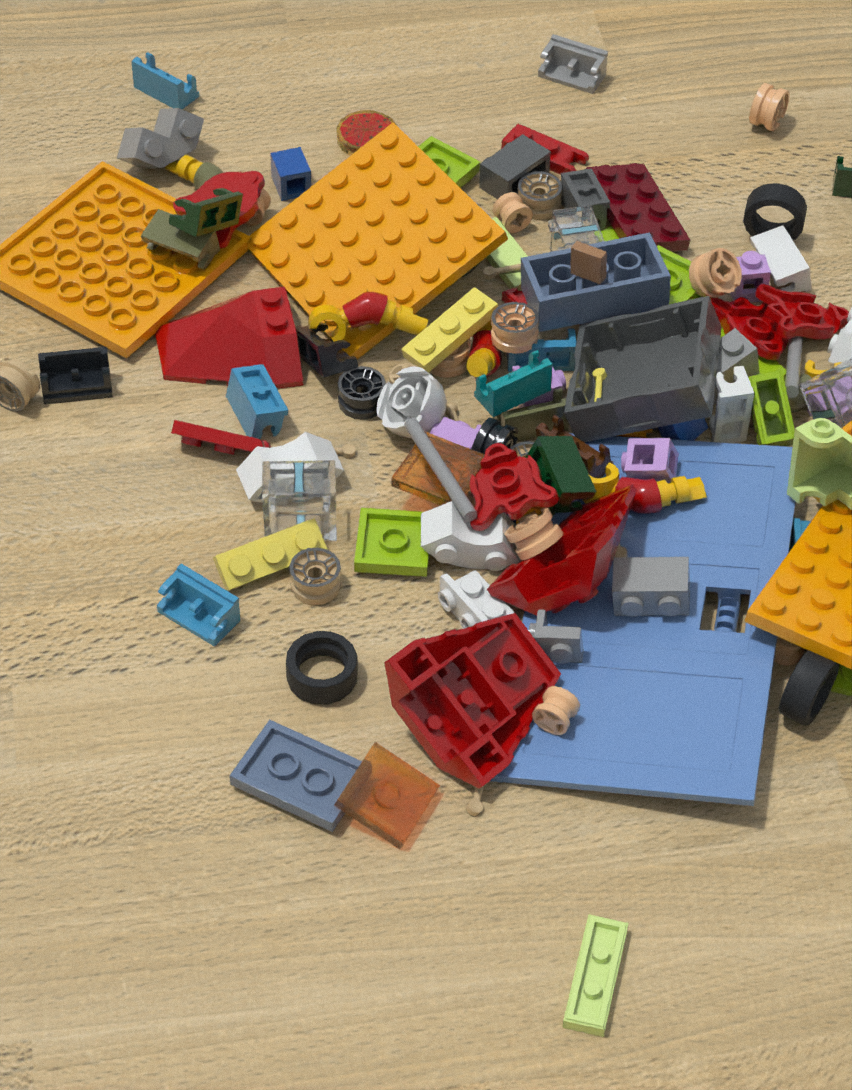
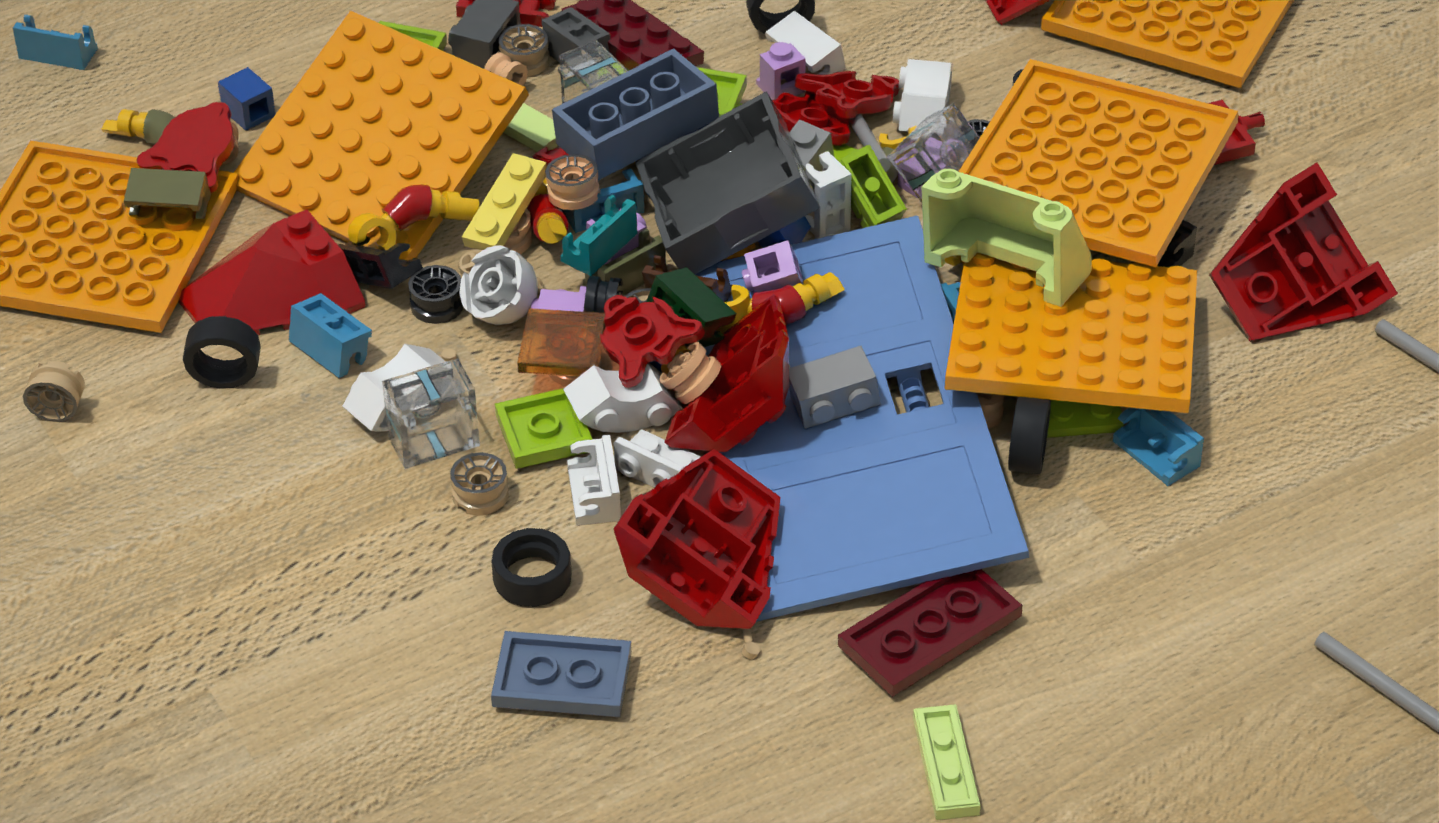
camera: 20 degrees left, 5 degrees down
black hinge [38,347,113,404] -> none
light grey brick [117,108,204,169] -> none
dark azure hinge [157,563,240,647] -> none
dark green hinge [168,188,243,237] -> none
red hinge [171,420,271,455] -> none
light yellow plate [213,518,328,591] -> none
clear orange tile [334,742,440,849] -> none
tile [336,110,397,154] -> none
light grey bar [404,418,477,522] -> none
tan hinge [482,264,521,280] -> none
light grey bracket [529,610,584,663] -> none
light nougat wheel [532,686,580,735] -> none
medium nougat tile [570,241,607,285] -> none
light yellow hinge [592,368,607,402] -> none
light nougat wheel [689,248,742,298] -> none
none -> black tyre [183,316,261,389]
none -> white hinge [567,435,621,526]
none -> dark red plate [838,569,1023,697]

